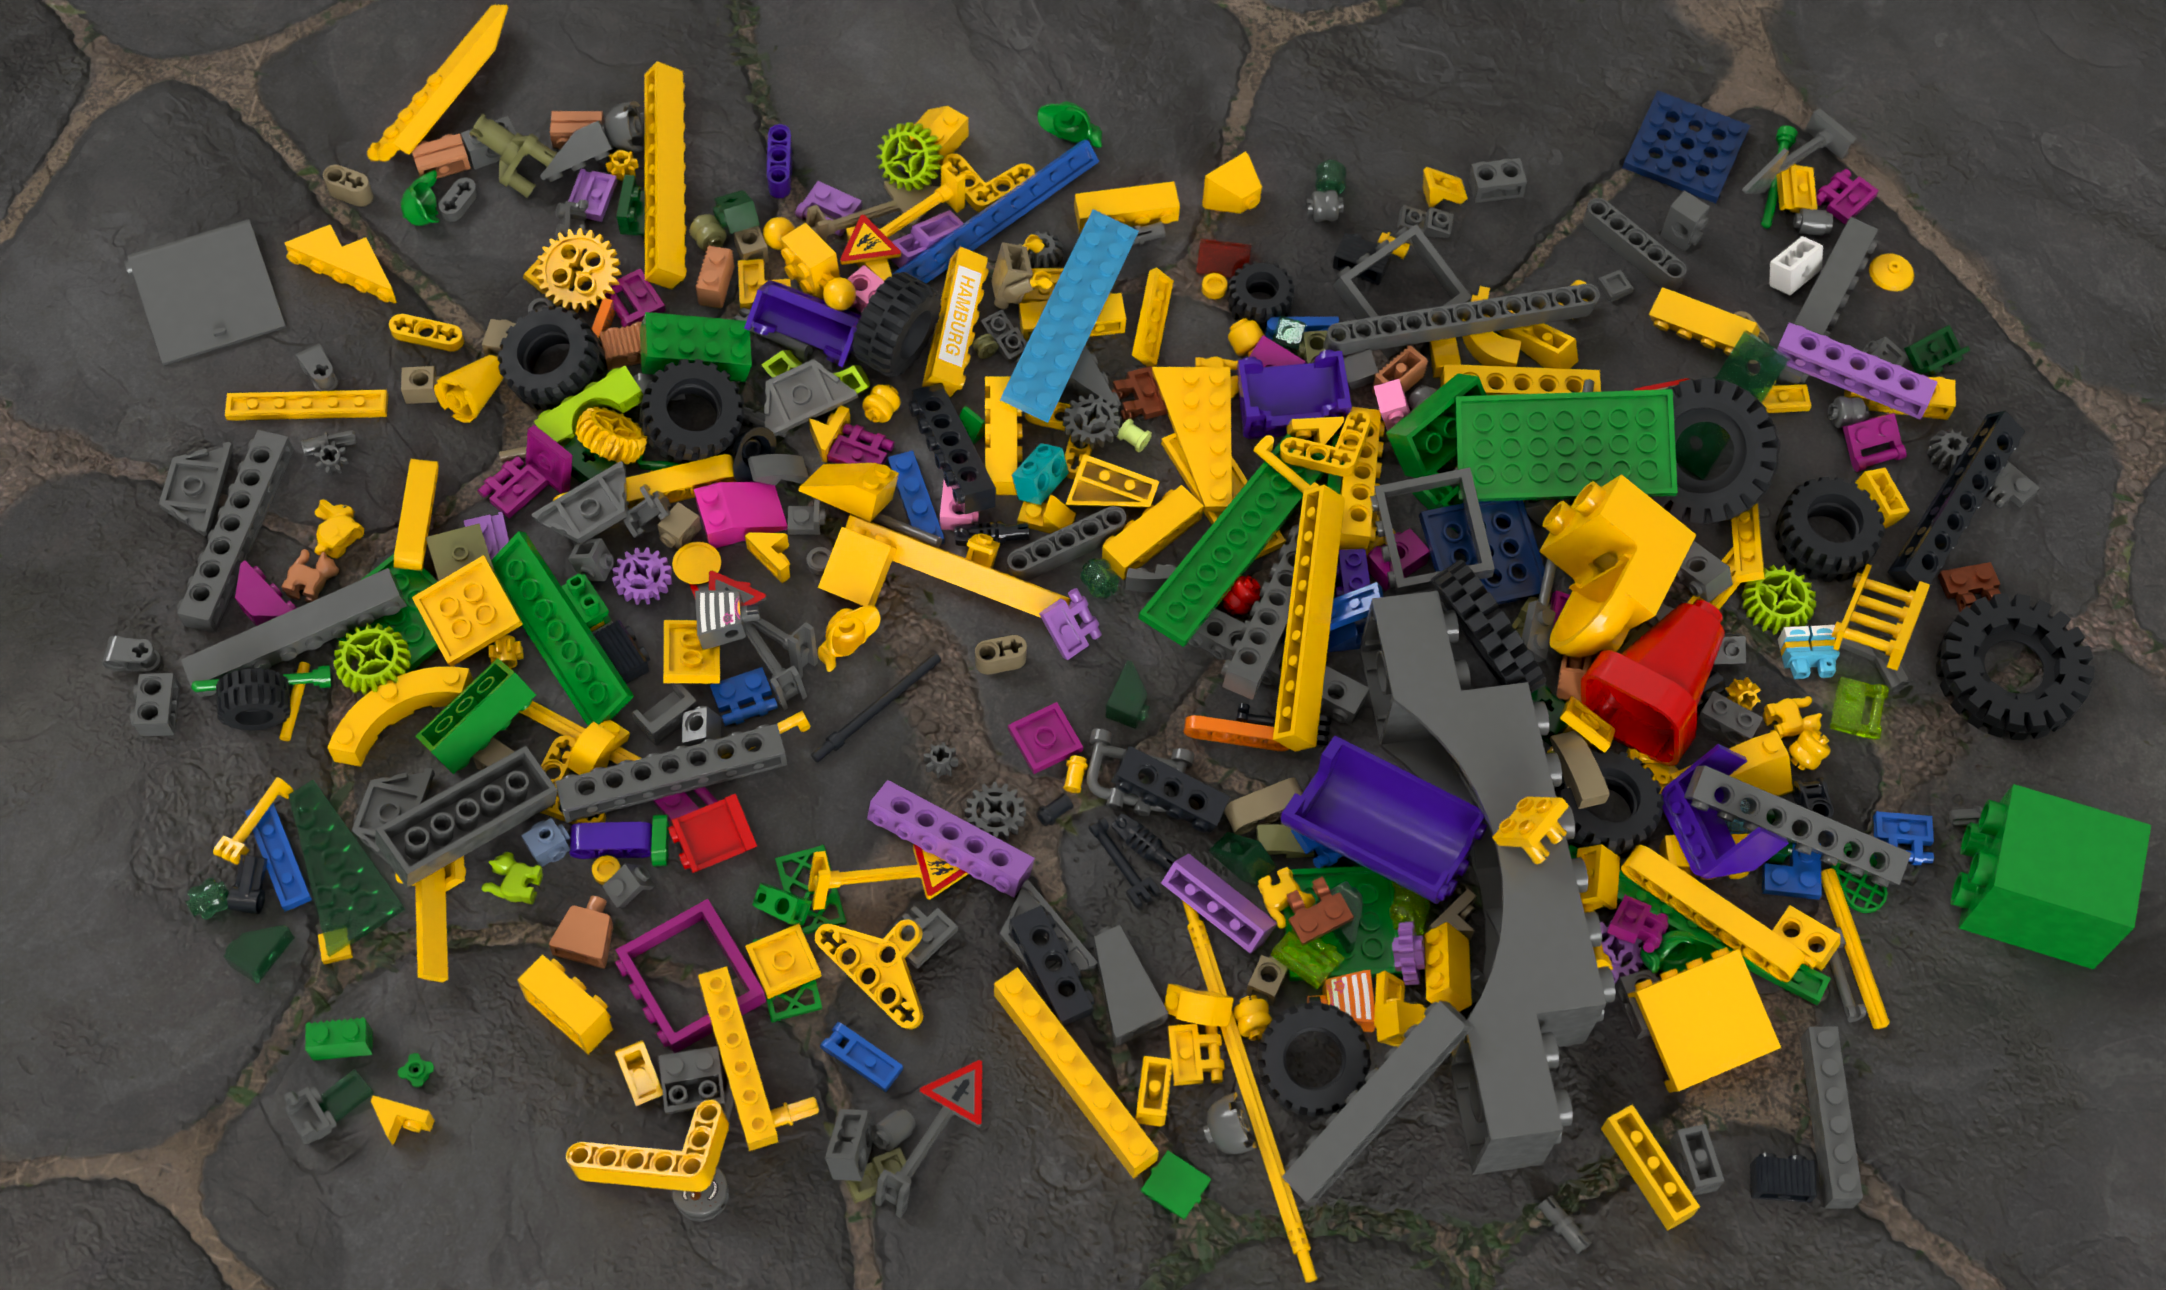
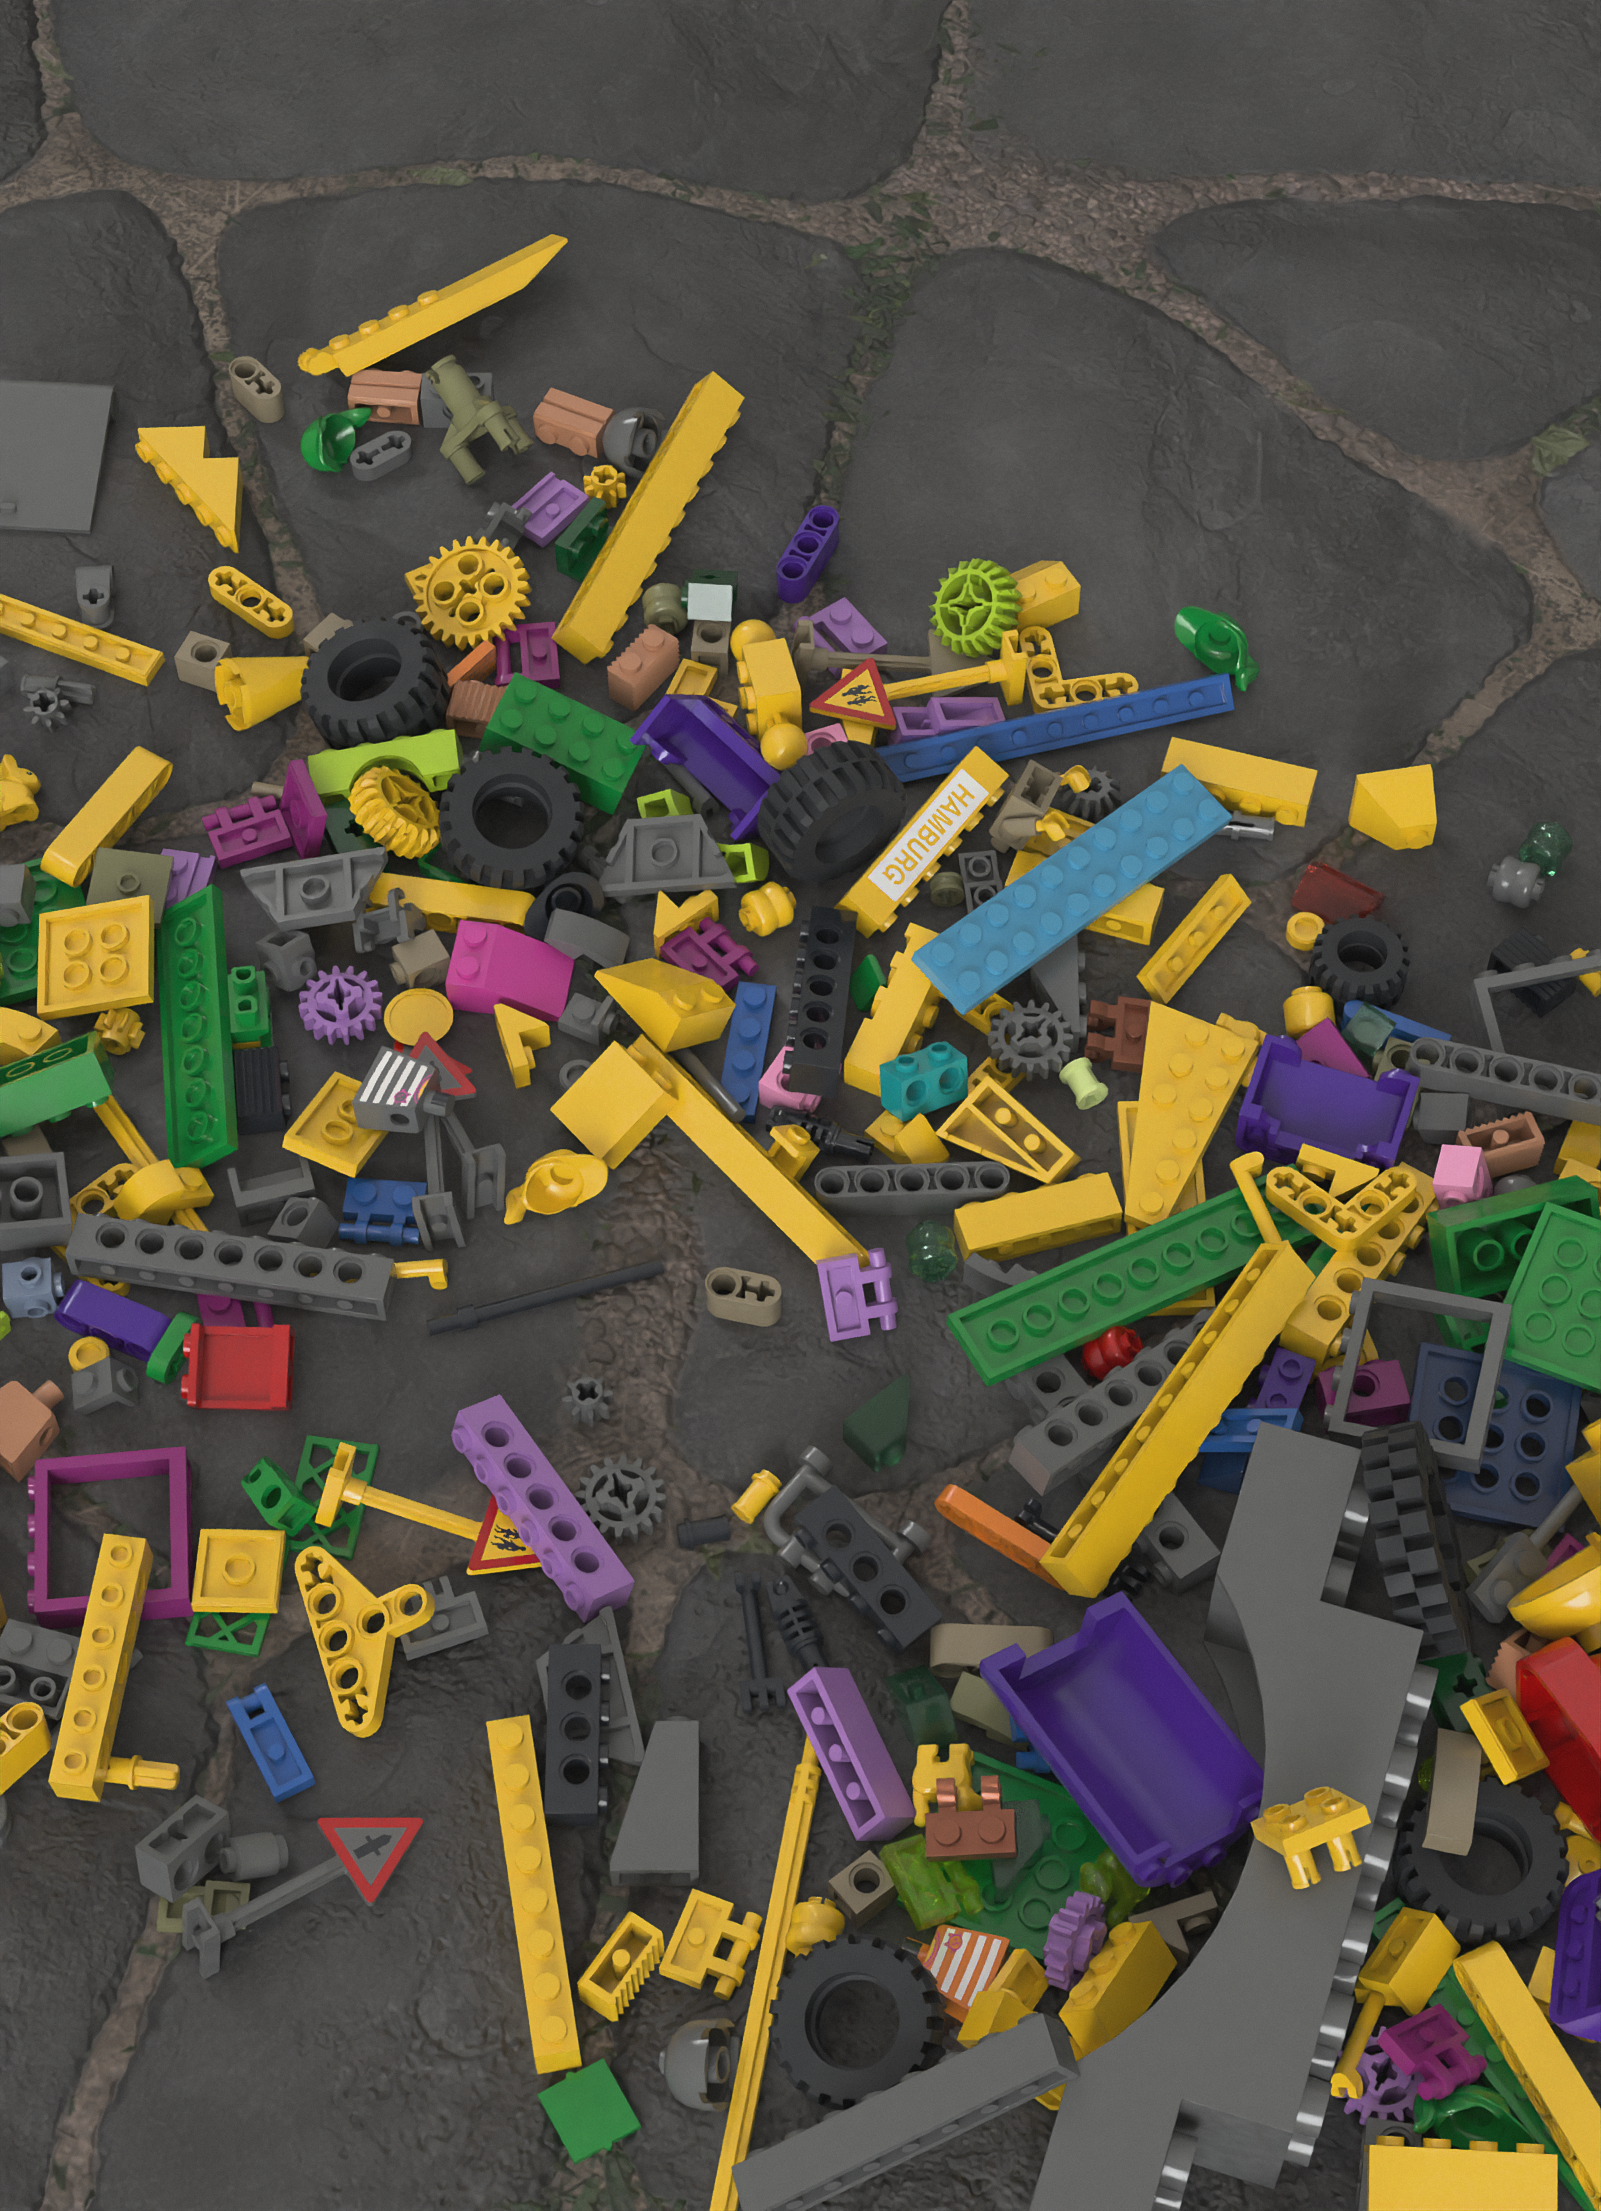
camera: 30 degrees right, 5 degrees down
dark grey slope [540,120,613,182] -> none
magenta plate [1008,702,1083,774] -> none
yellow brick [1164,984,1234,1027] -> none

